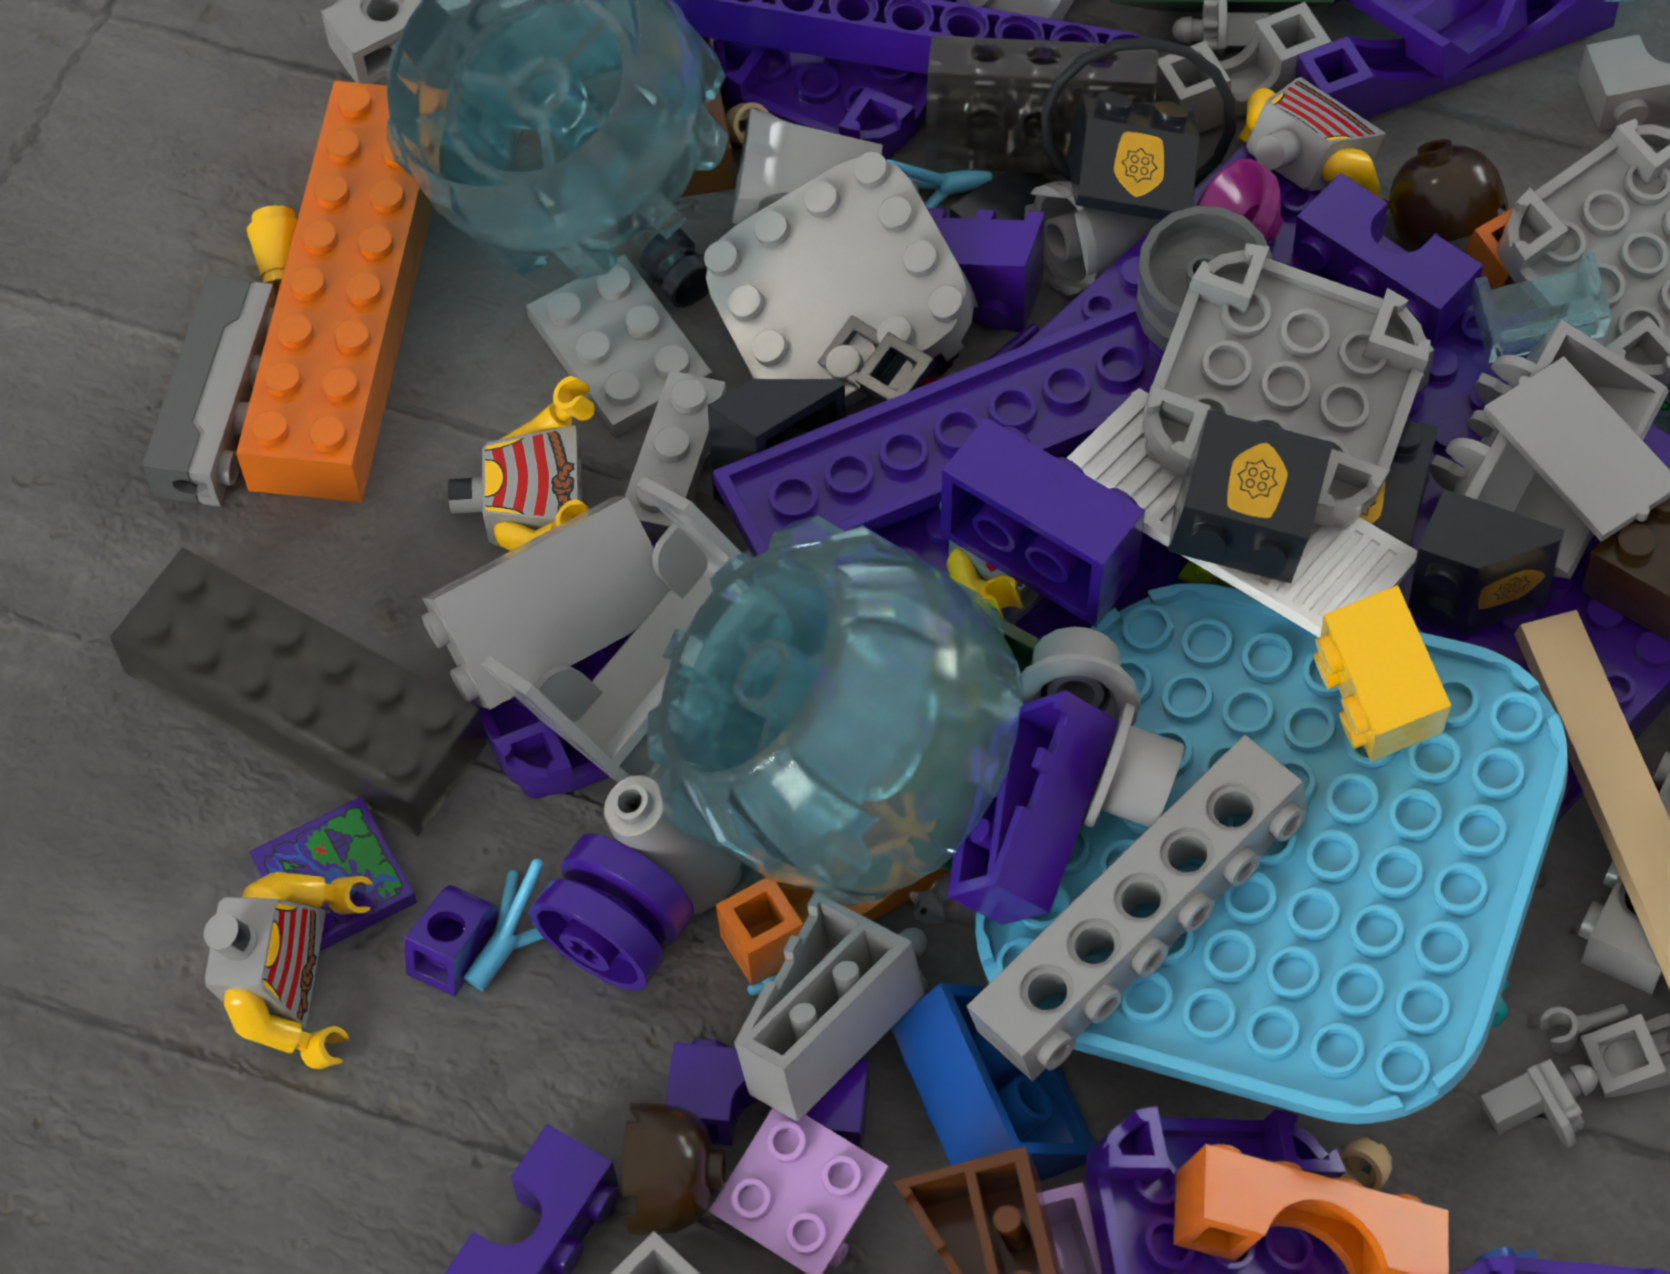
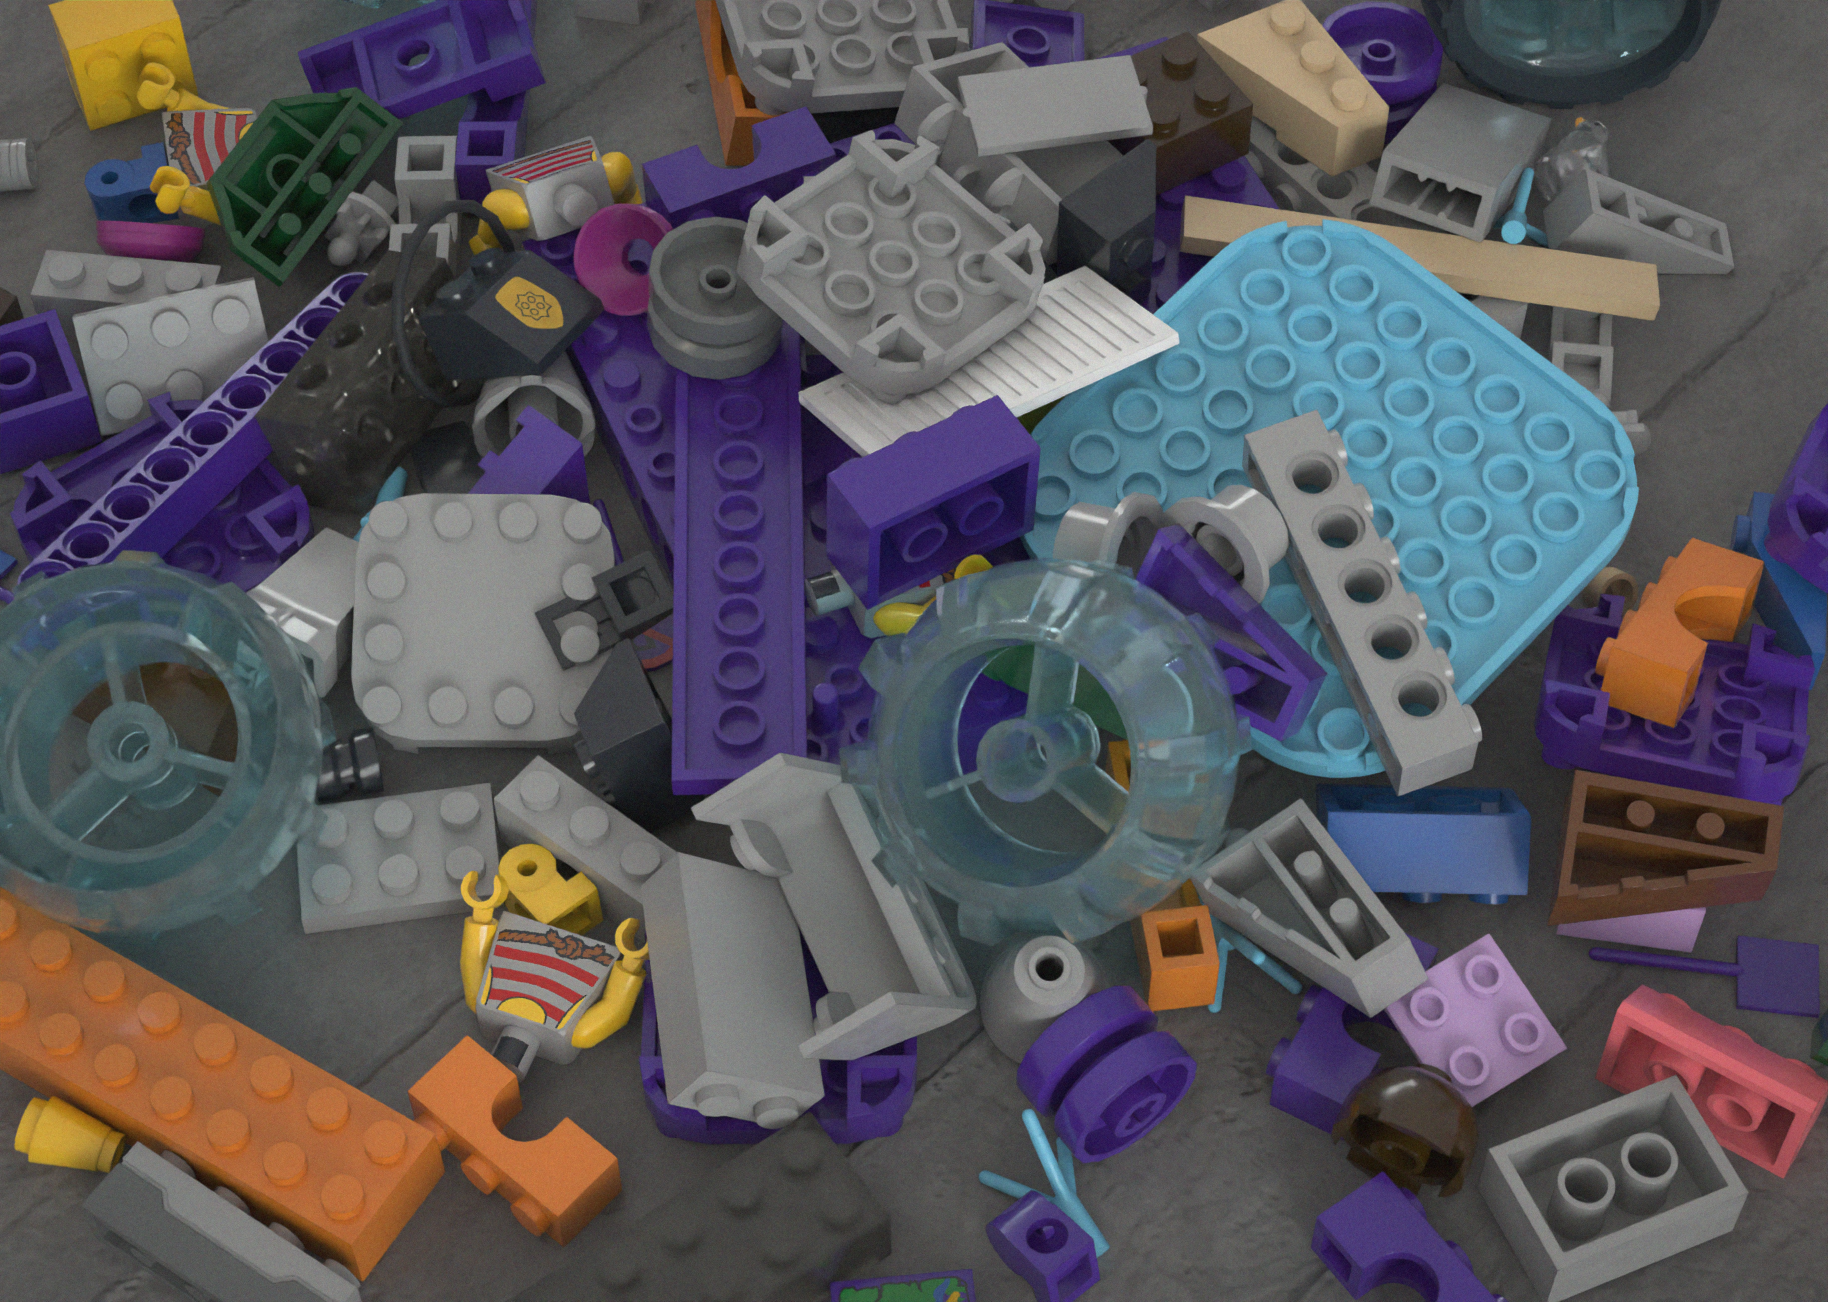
camera: 70 degrees left, 5 degrees down
black slope [1168,410,1332,583] -> none
yellow brick [1313,585,1451,762] -> none
dark brown cylinder [1389,139,1509,244] -> none
clear light blue panel [1470,251,1612,363] -> none
none -> orange arch [407,1035,622,1247]
none -> yellow leg [498,844,603,936]

